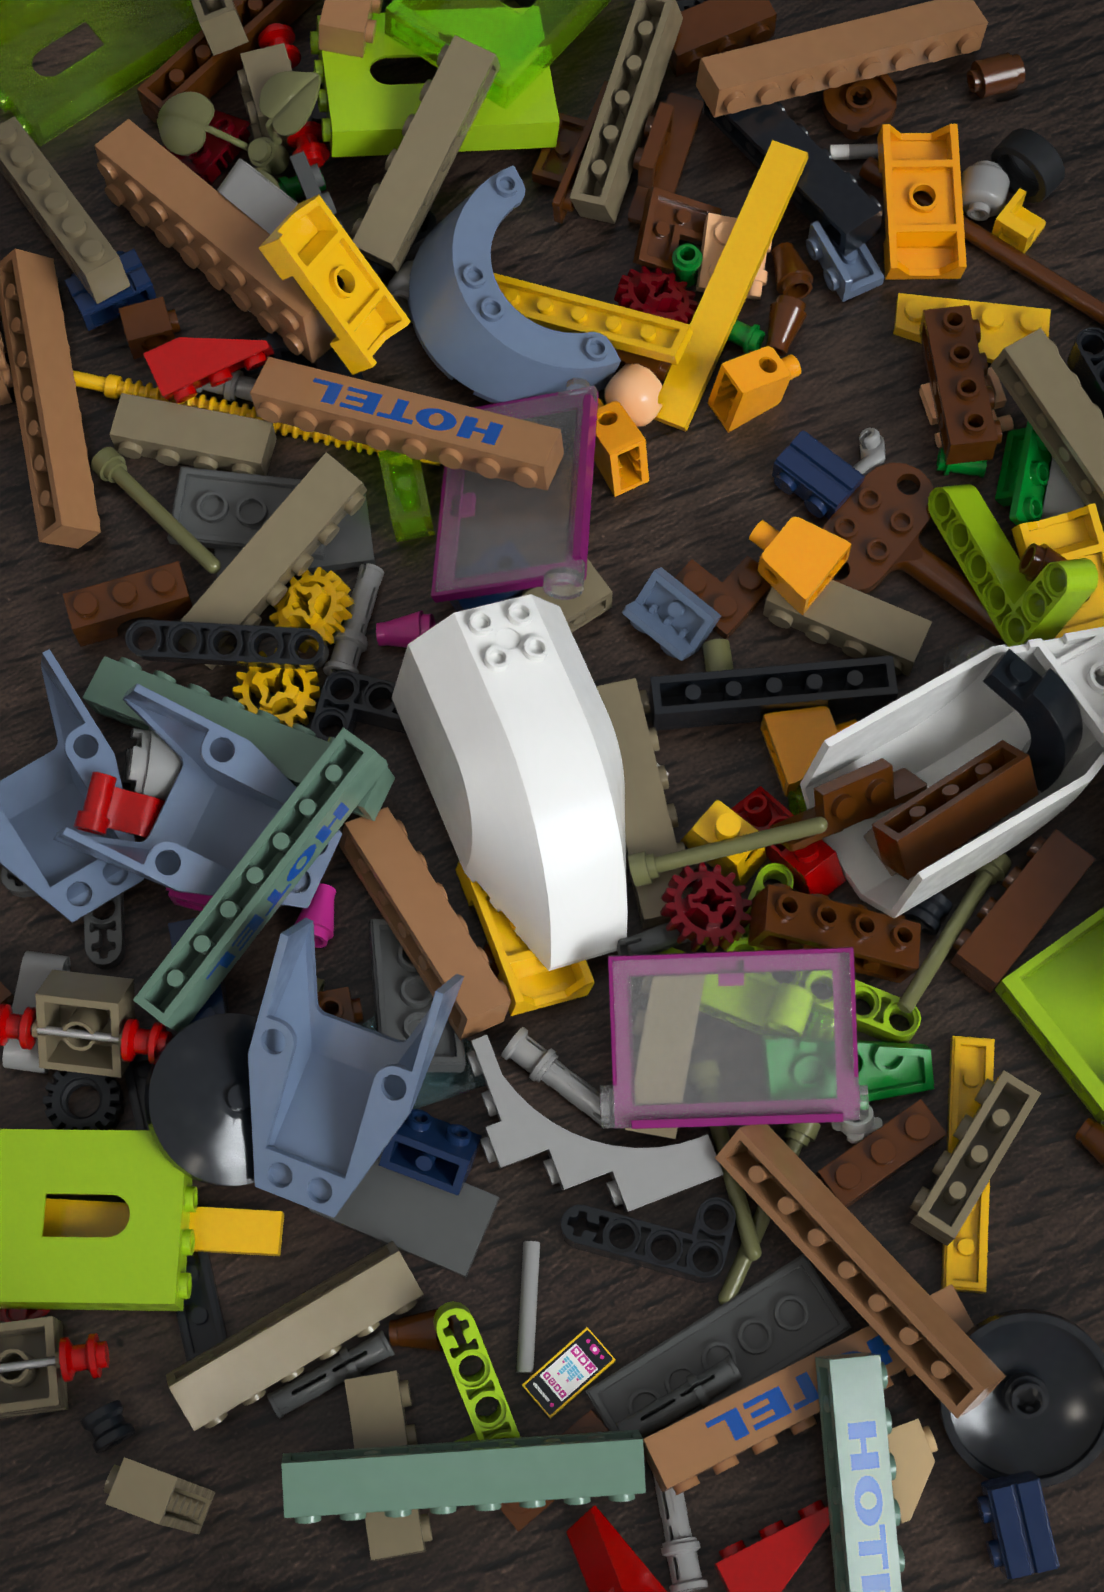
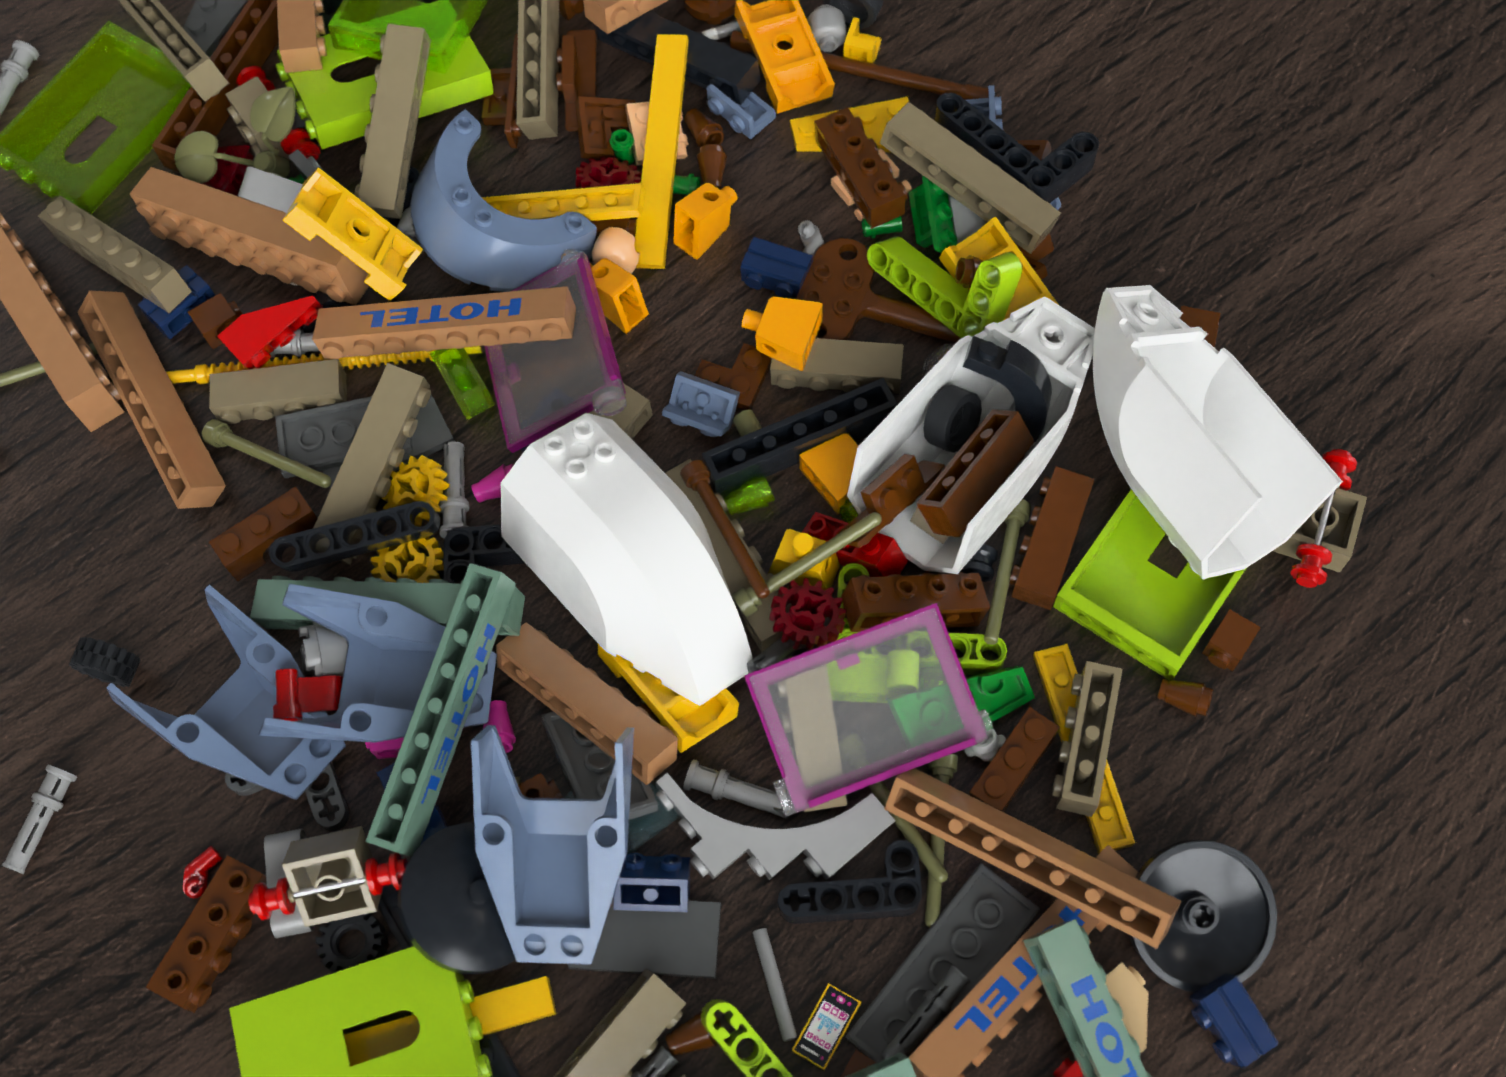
camera: 15 degrees left, 5 degrees down
none -> reddish brown piece [680,460,770,599]
none -> clear neon green cone [724,476,775,516]
none -> black tyre [923,385,982,453]

